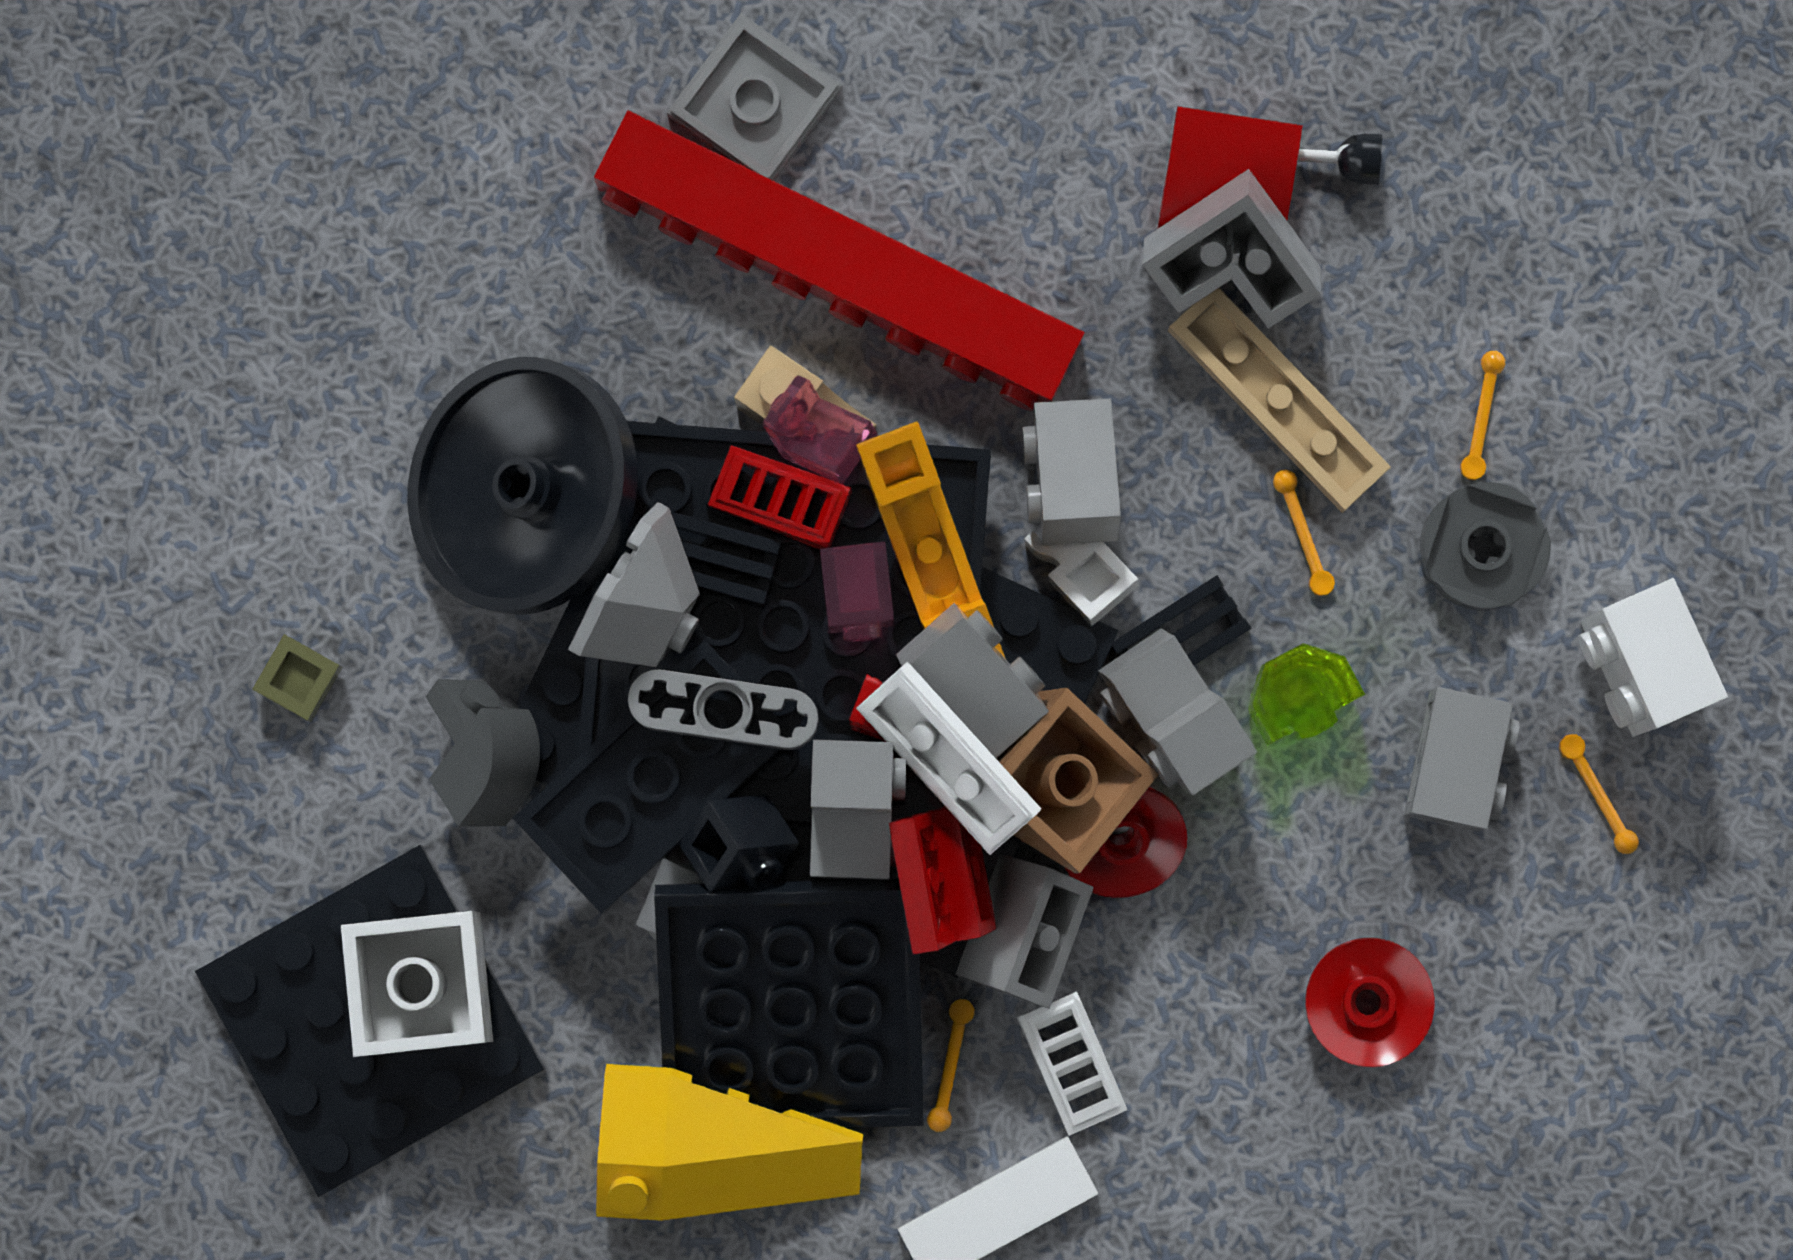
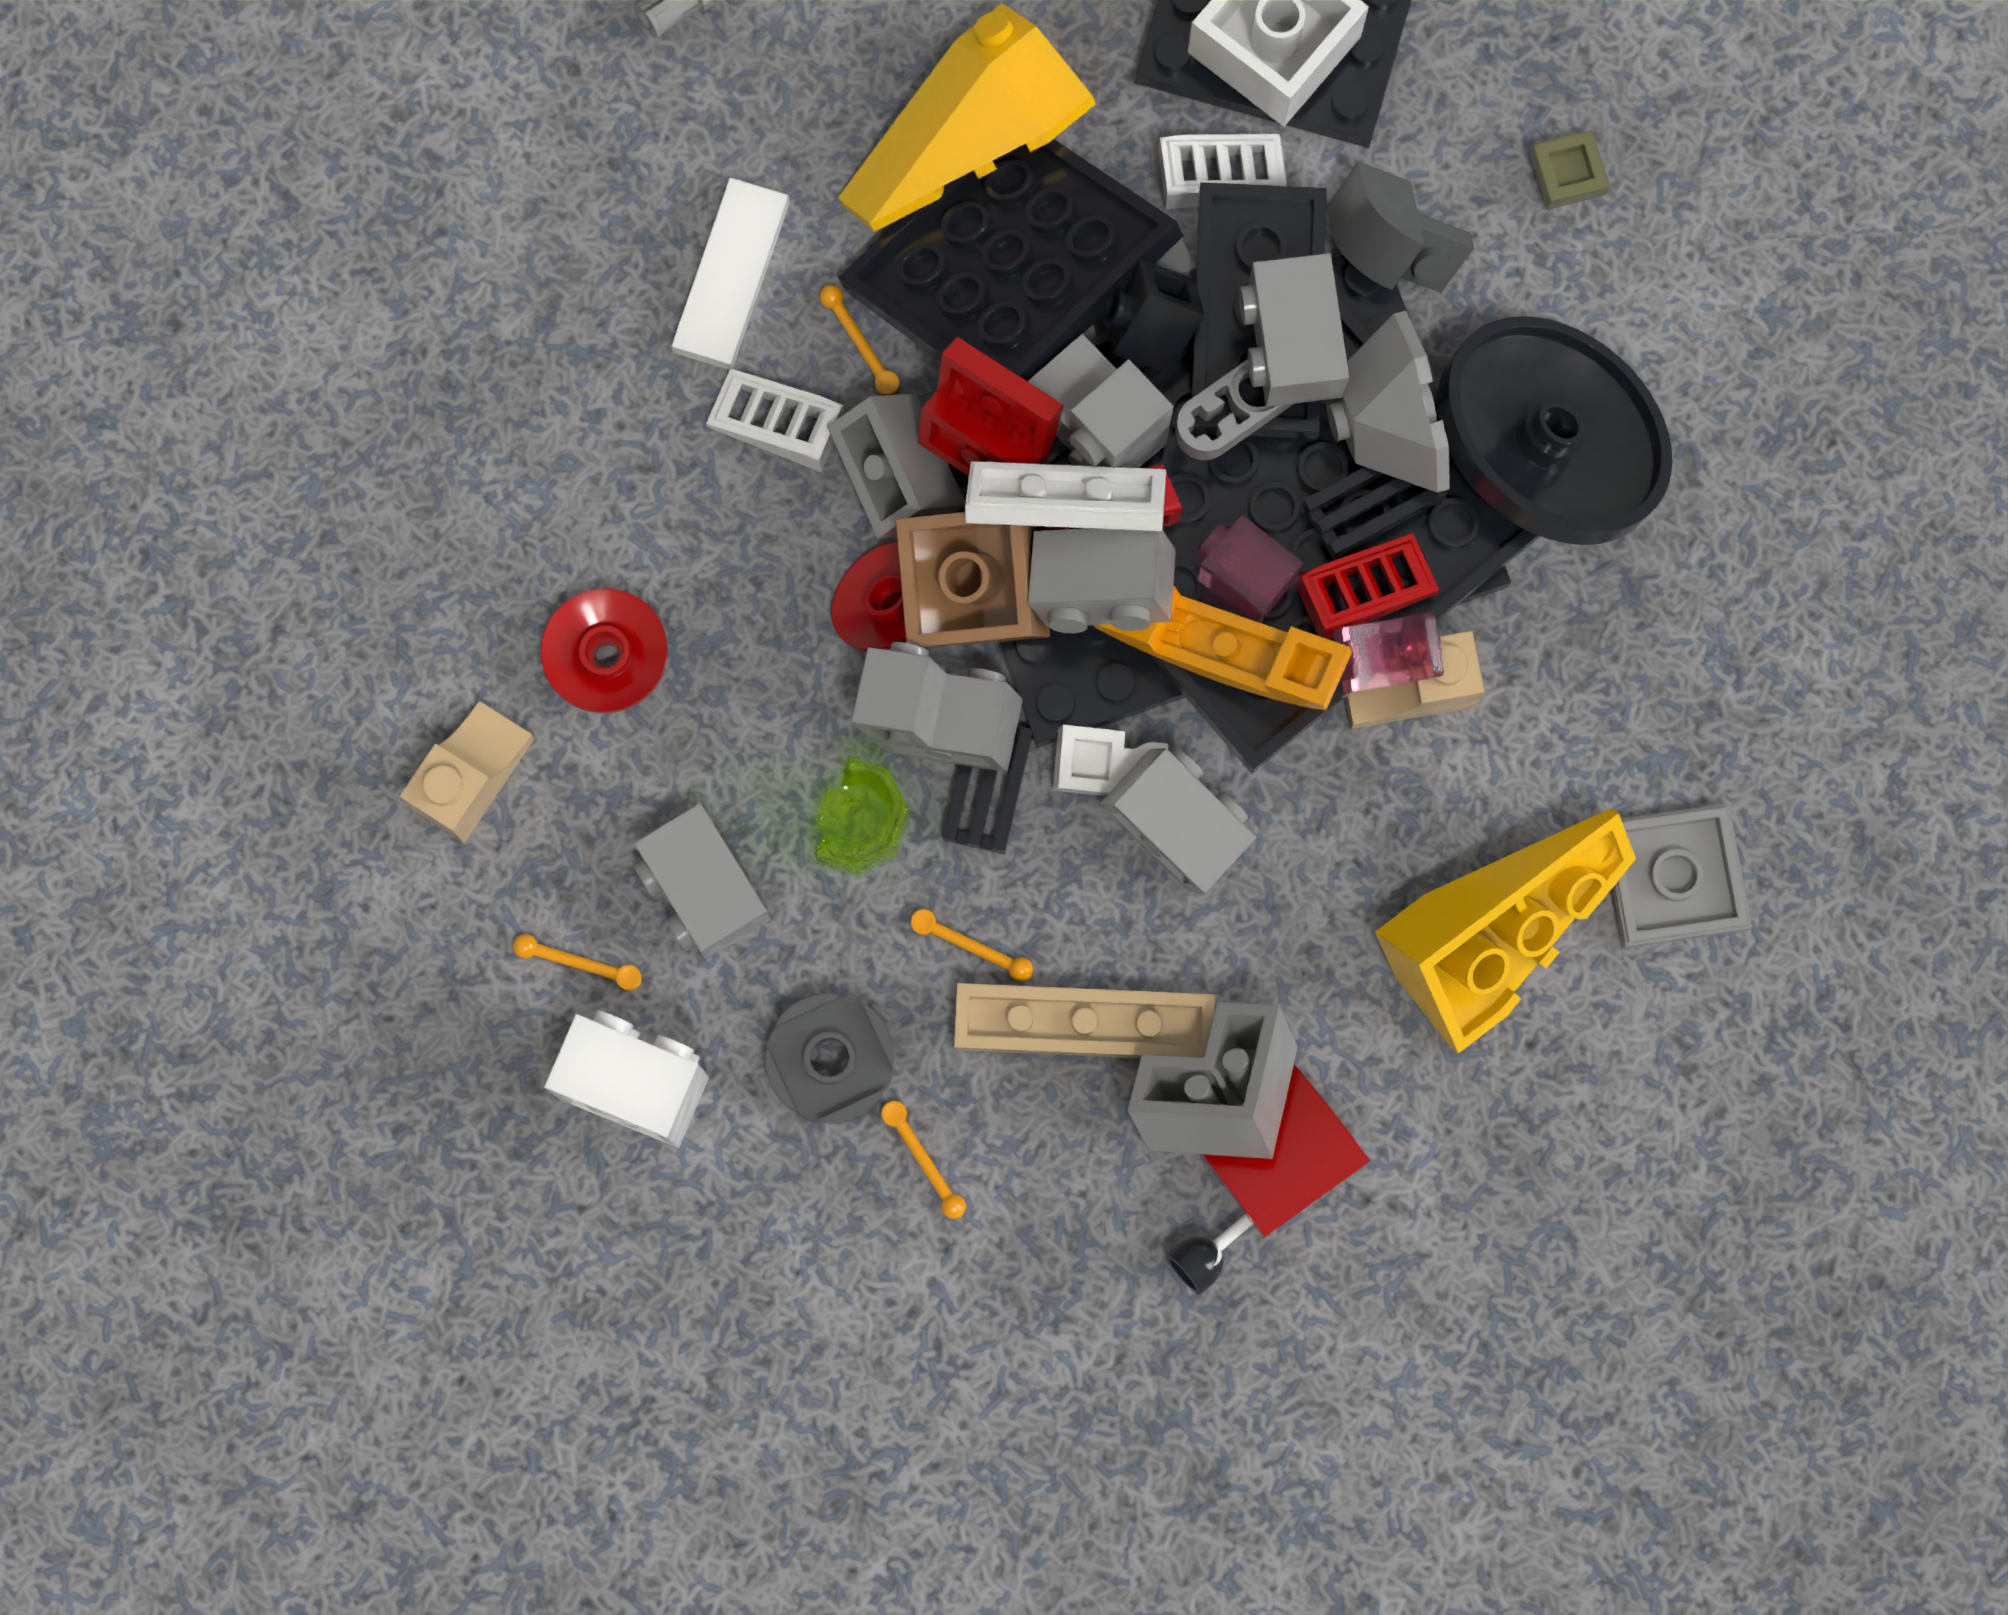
camera: 135 degrees right, 5 degrees down
red brick [594,110,1085,411] -> none
none -> tan arch [399,701,535,843]
none -> white slope [1158,134,1287,210]
none -> light grey brick [1239,253,1349,407]
none -> yellow wedge [1375,808,1636,1054]

